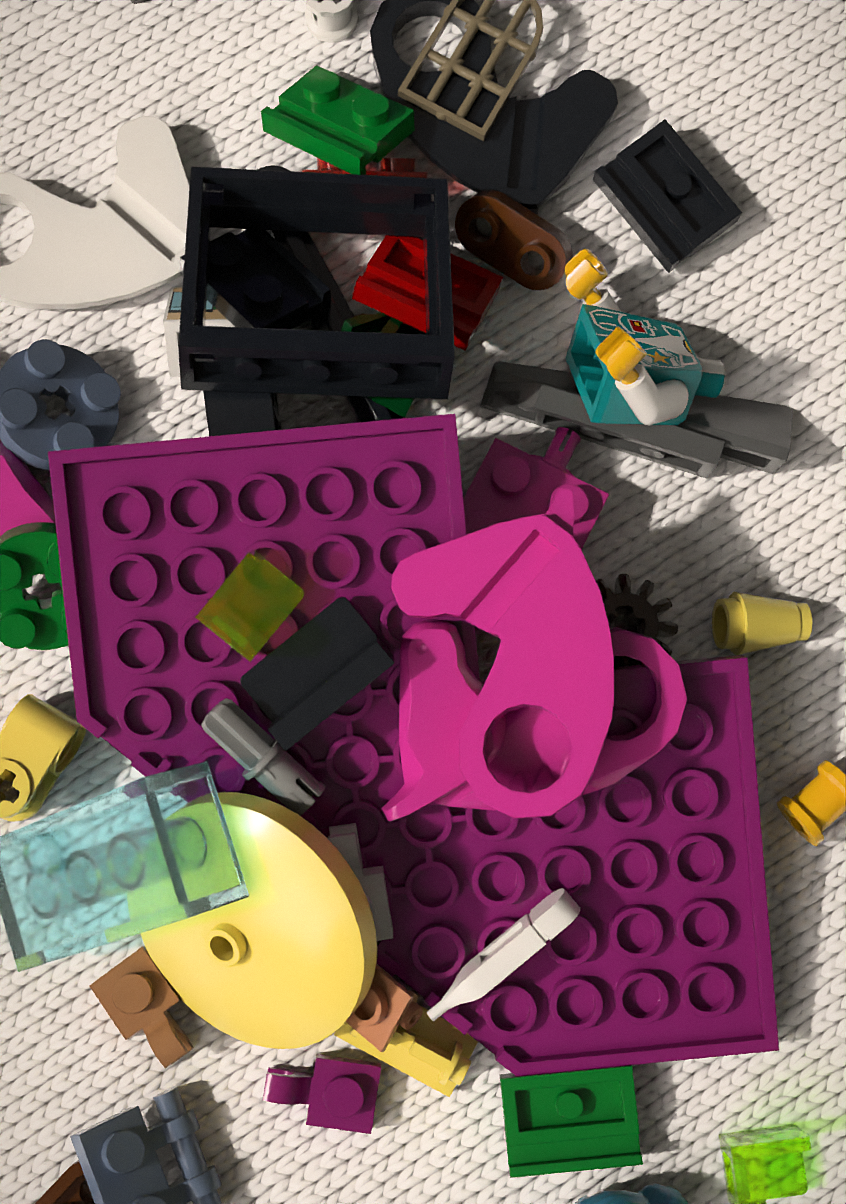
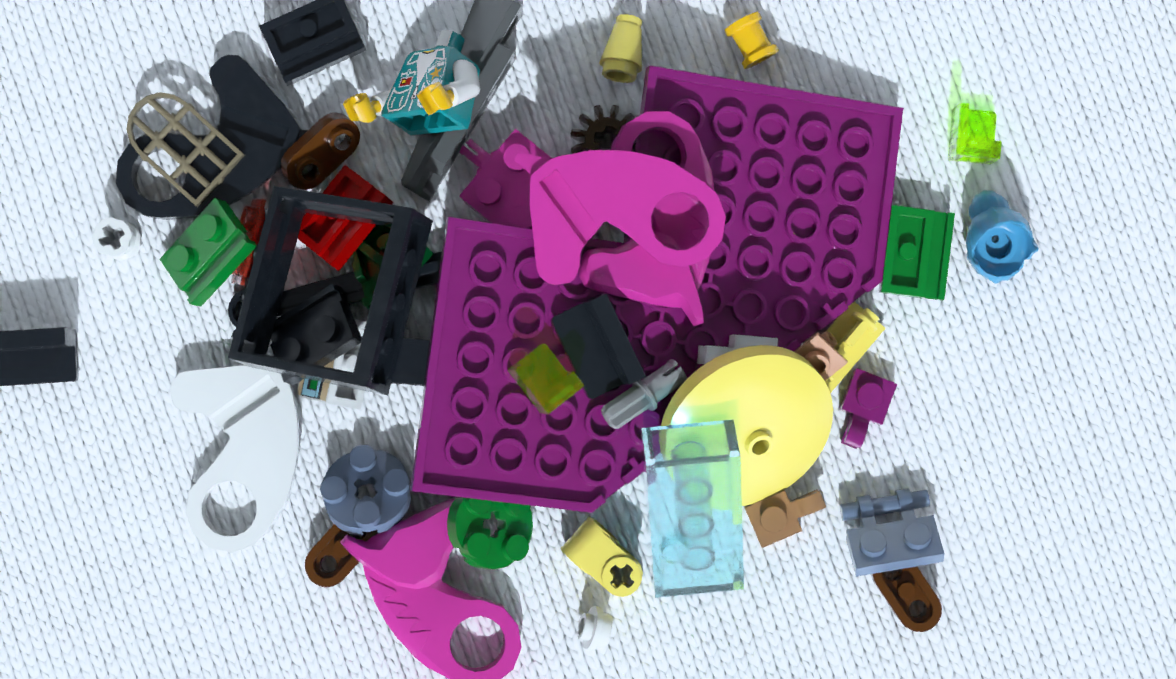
camera: 80 degrees left, 5 degrees up
white piece [427,888,580,1021] -> none

